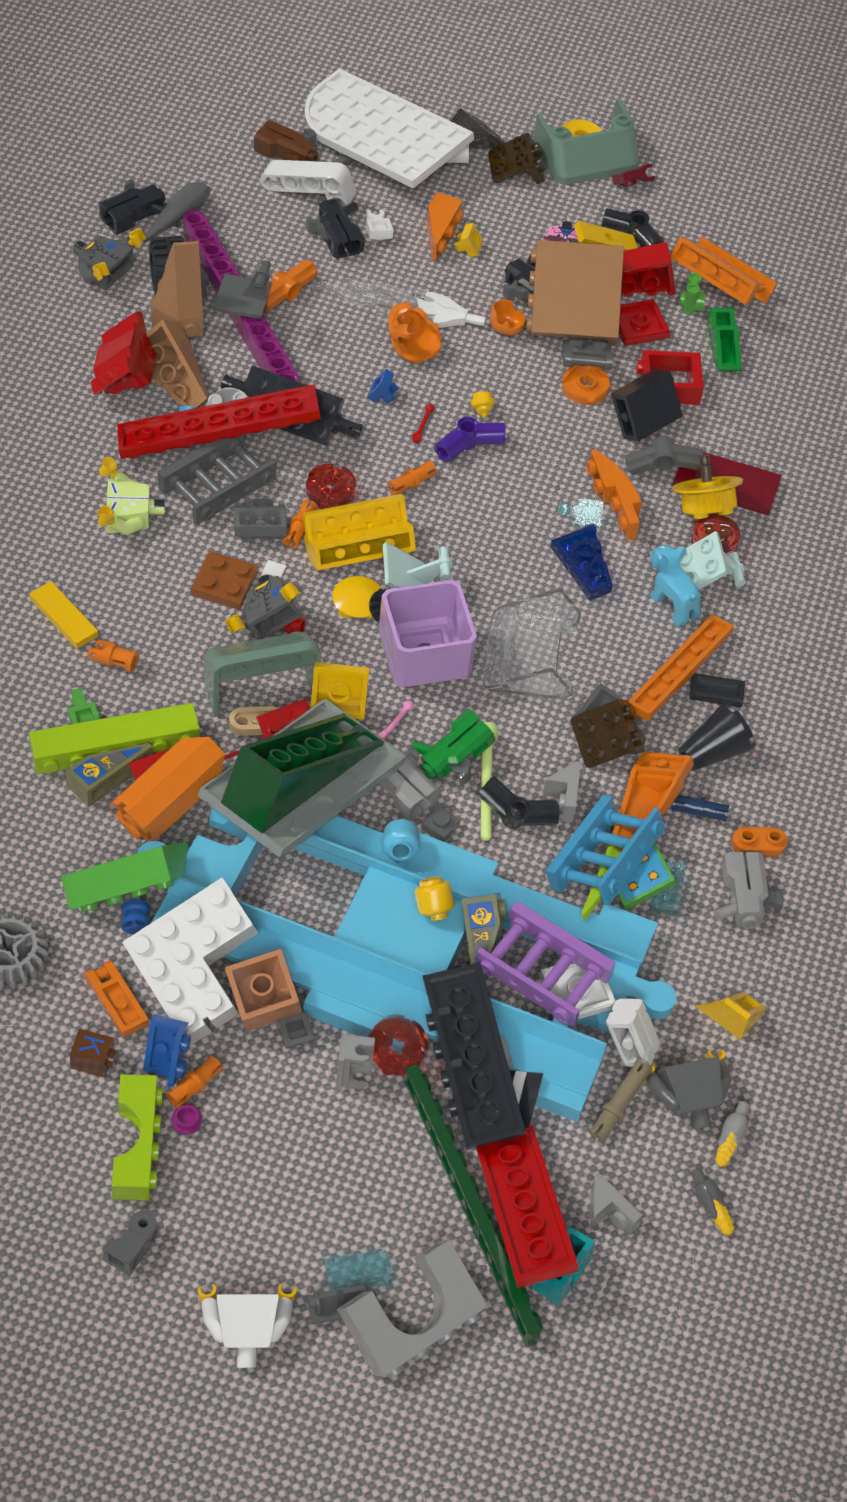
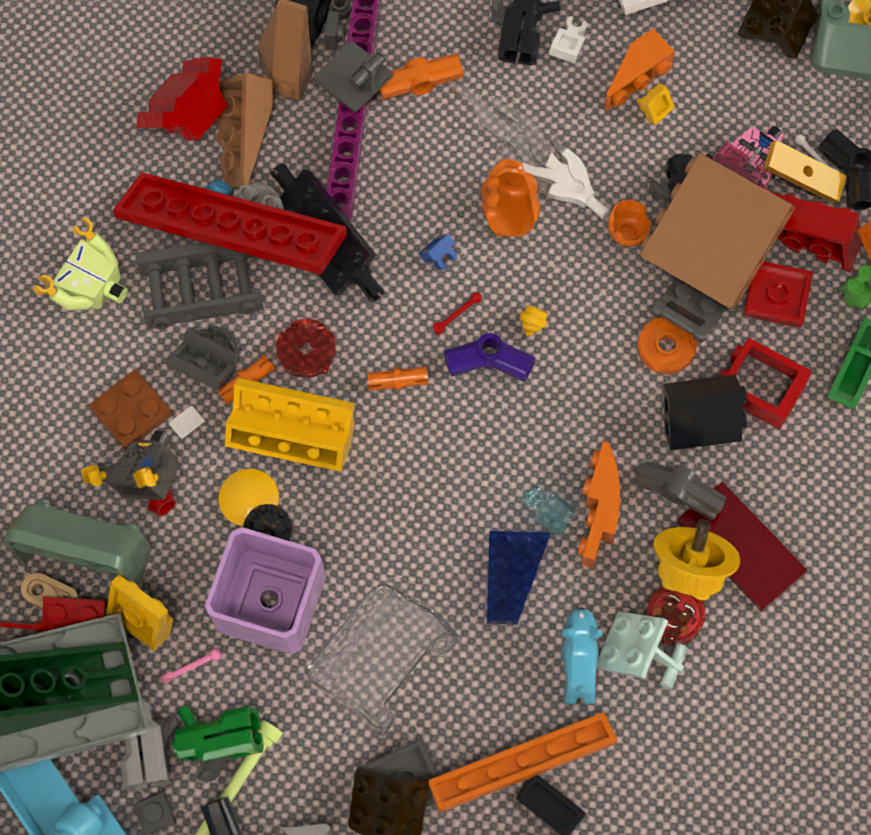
camera: 40 degrees right, 15 degrees up
light aqua plate [383,542,453,589] -> none

